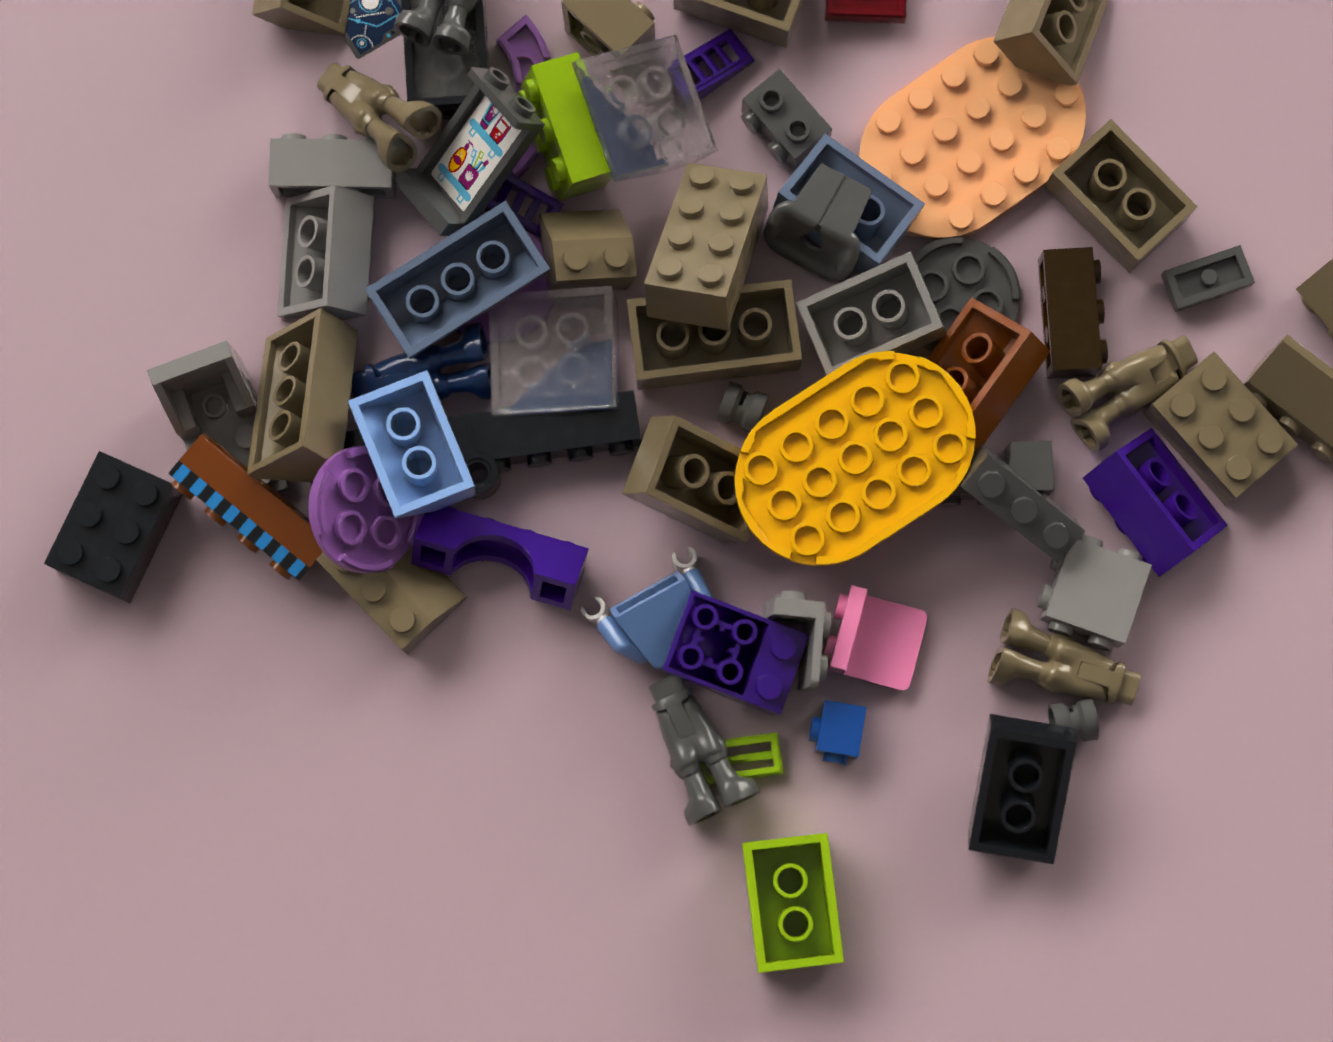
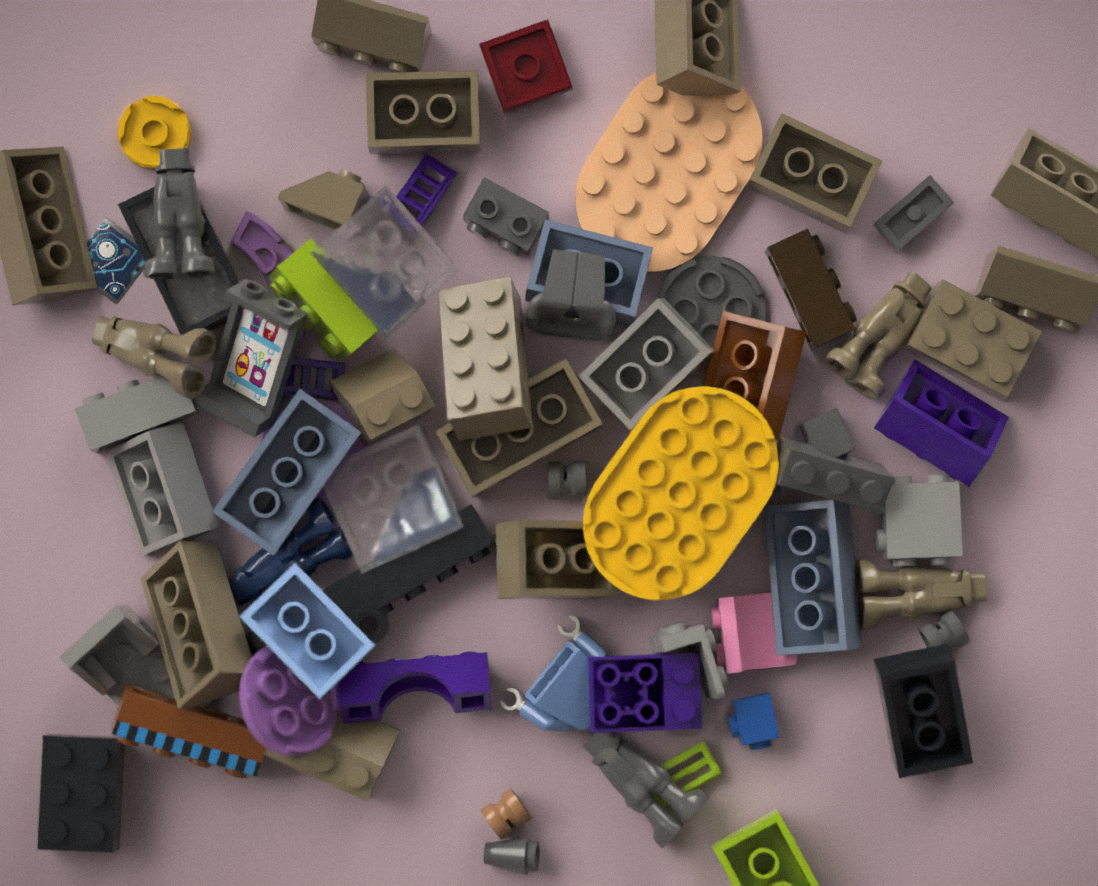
camera: 25 degrees left, 5 degrees up
none -> medium nougat wheel [480,788,532,840]
none -> dark grey cone [483,837,540,875]
none -> sand blue slope [764,500,862,656]

